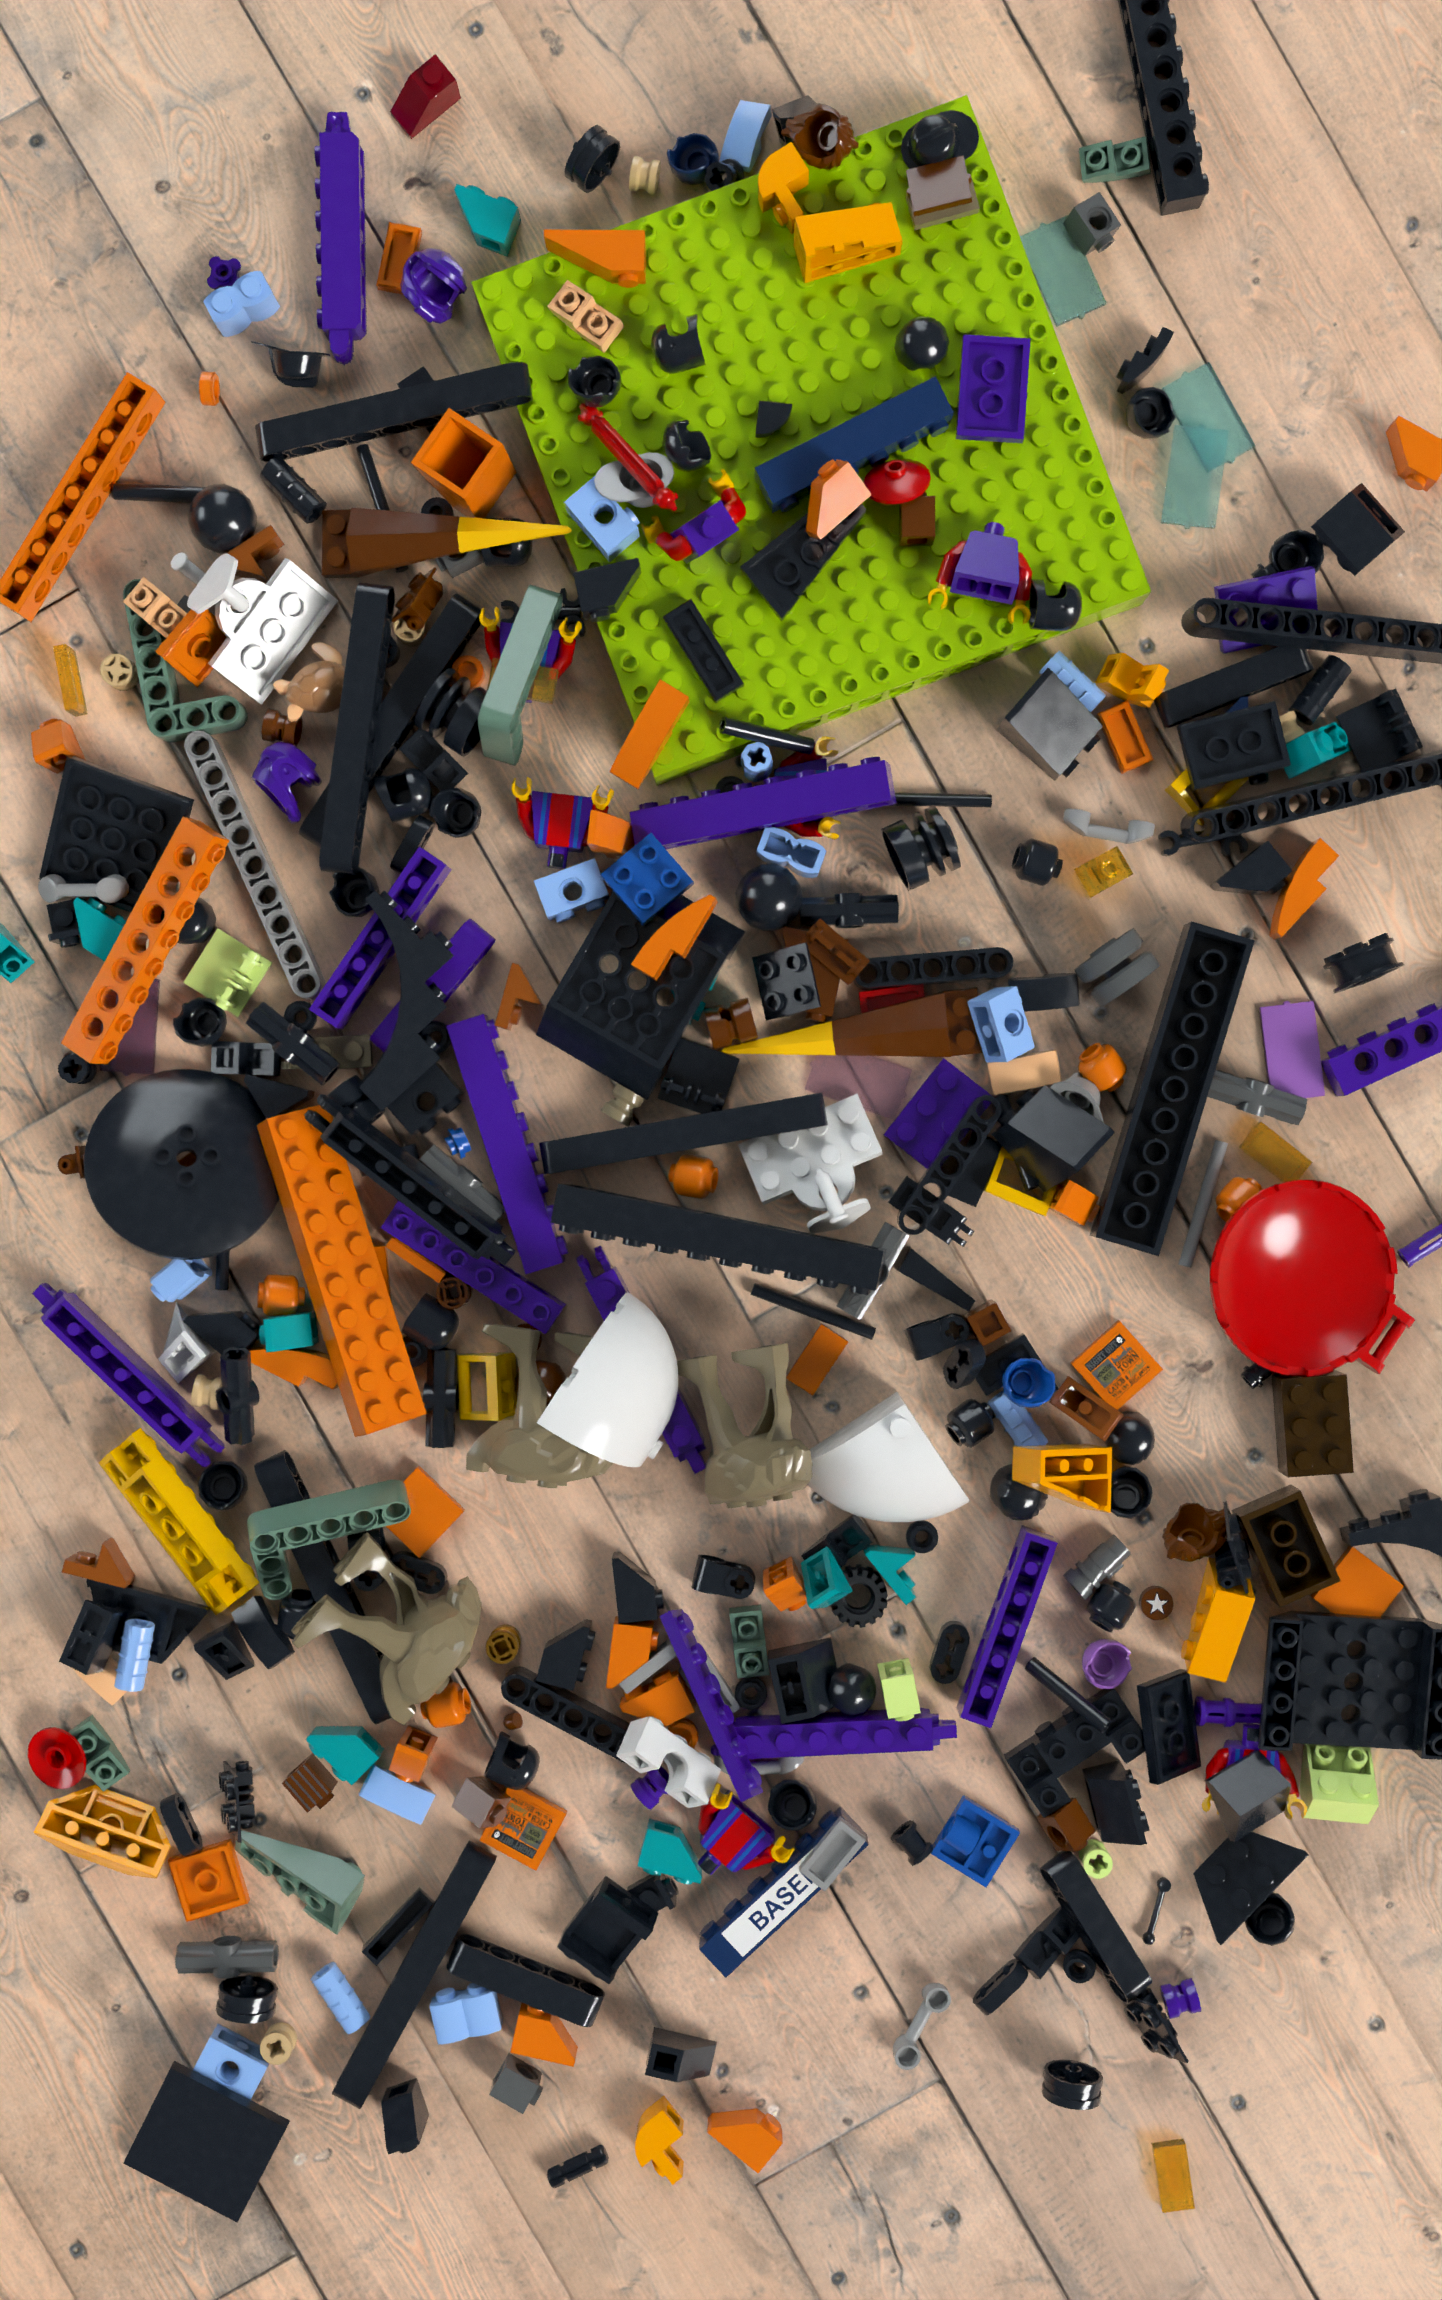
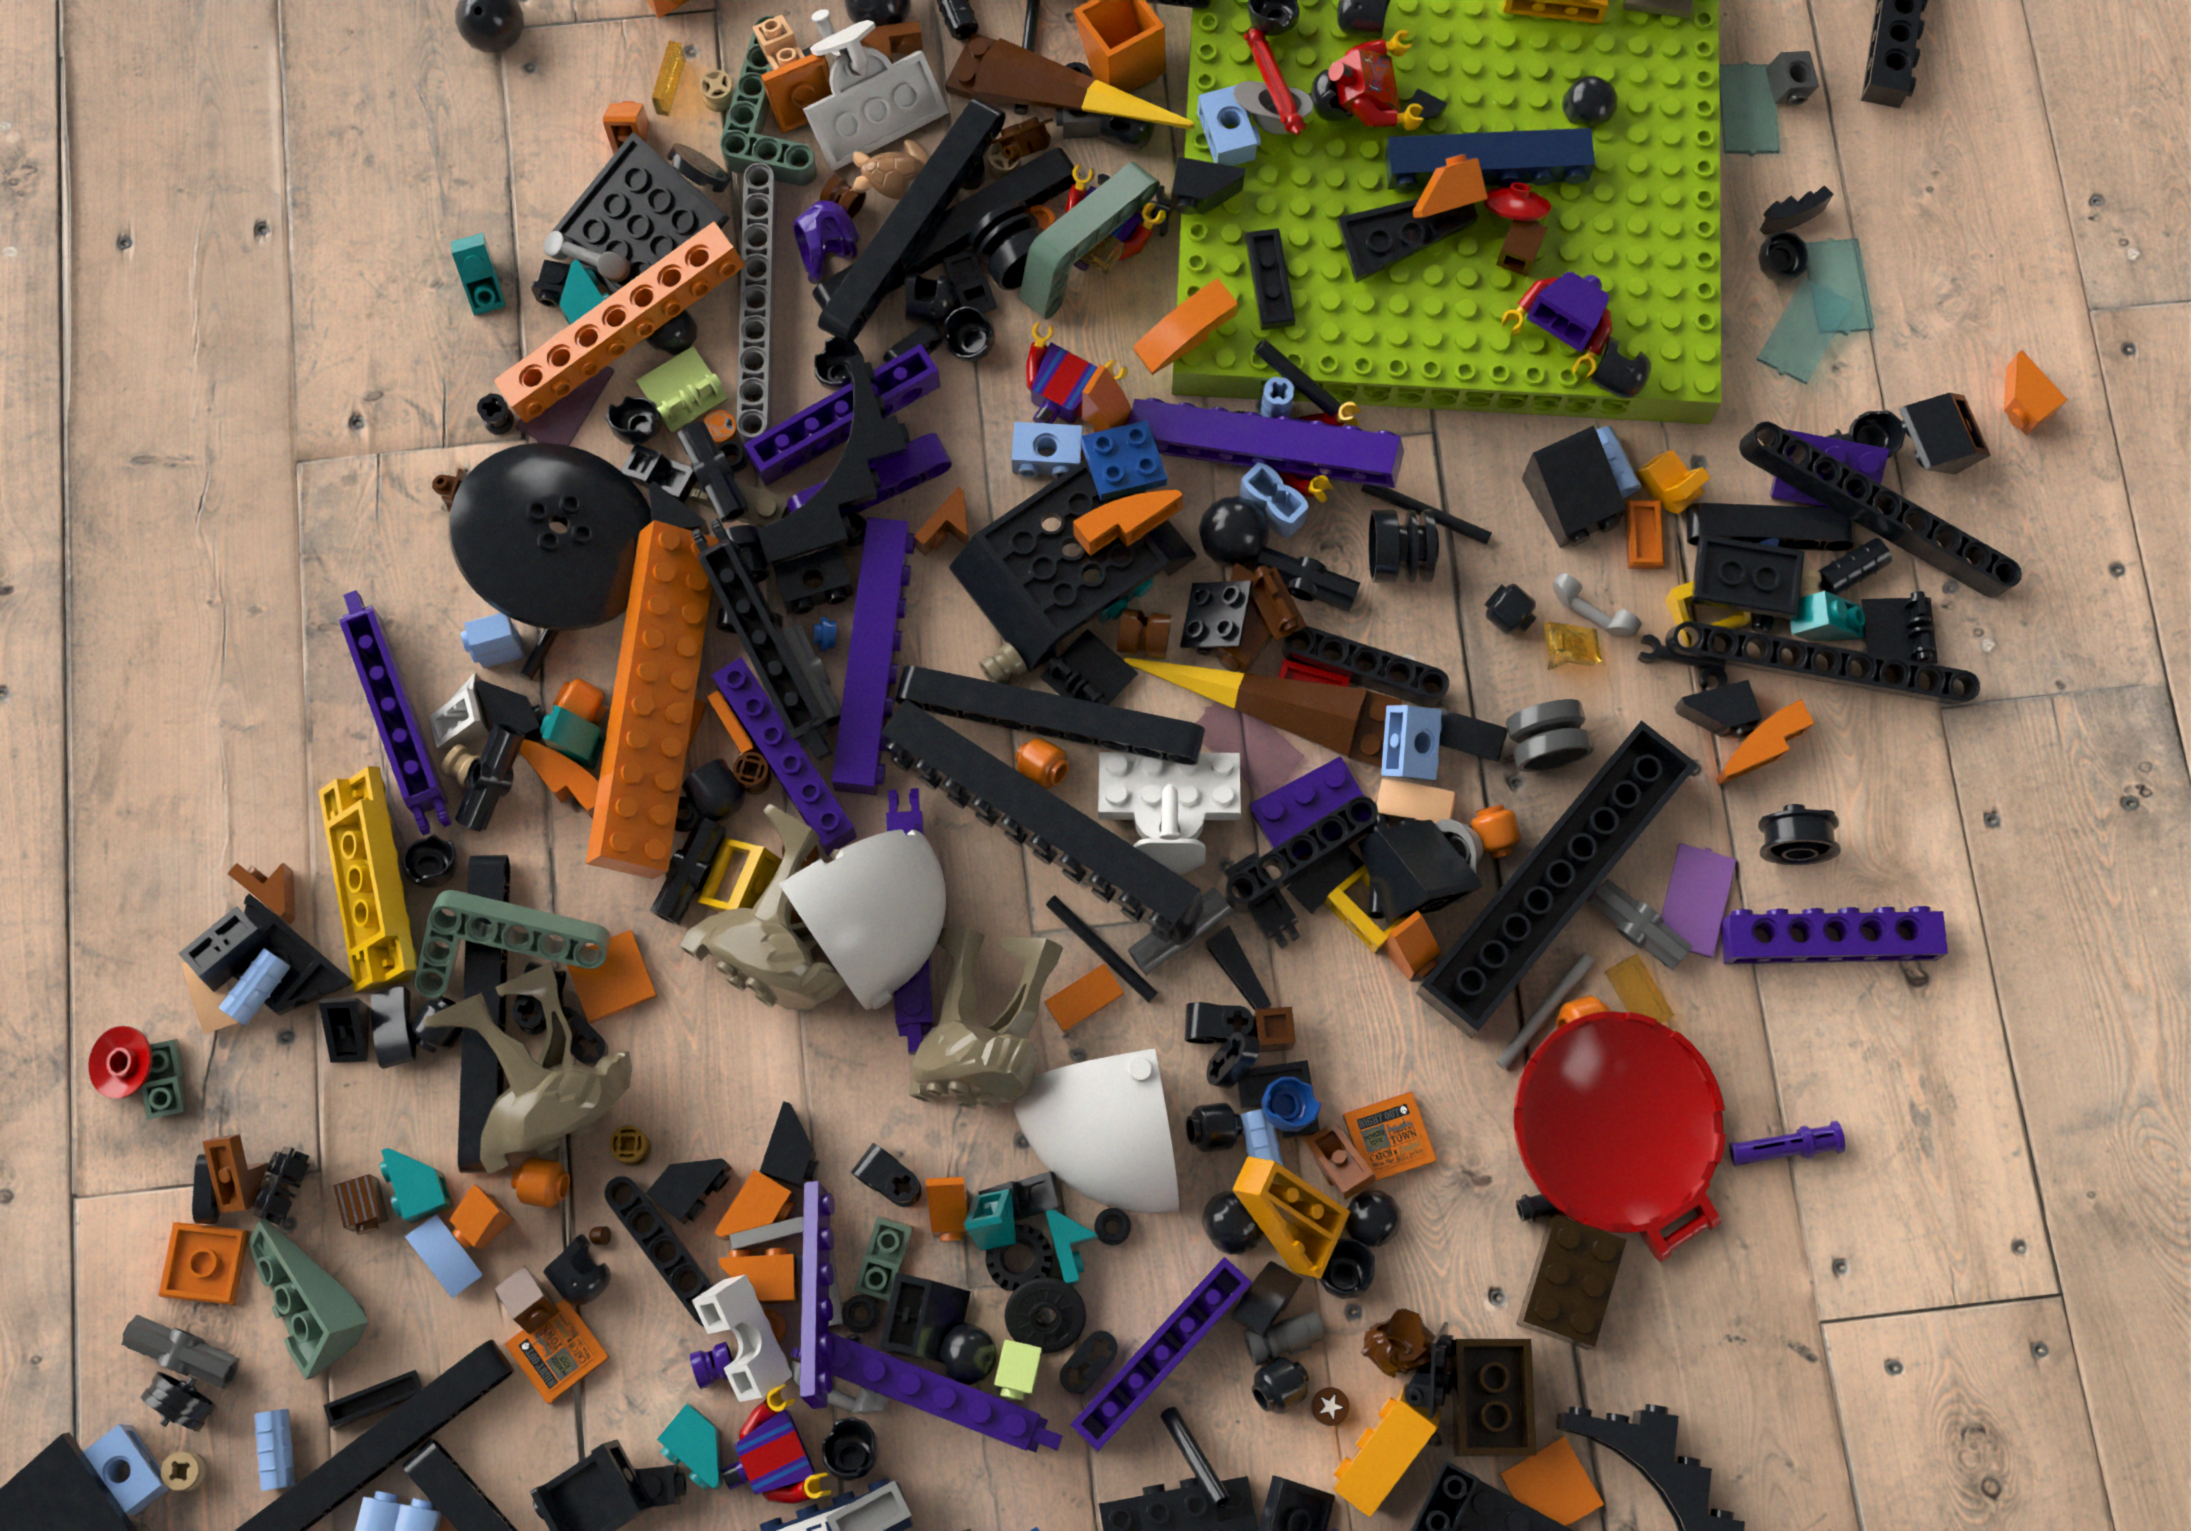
camera: 25 degrees right, 15 degrees down
light orange wedge [34,1785,171,1879] -> none
torso [641,469,746,564] -> none
dark purple plate [956,334,1031,443] -> none
sand green slope [1079,136,1151,183] -> none
medium lavender hair [1082,1639,1132,1689] -> none
none -> dark orange slope [202,1134,268,1213]
none -> black tile [667,144,731,193]
none -> orange tile [703,410,737,446]
none -> black wheel [1004,1277,1086,1354]
none -> black slope [1231,1261,1303,1338]
none -> red torso [1328,30,1423,131]

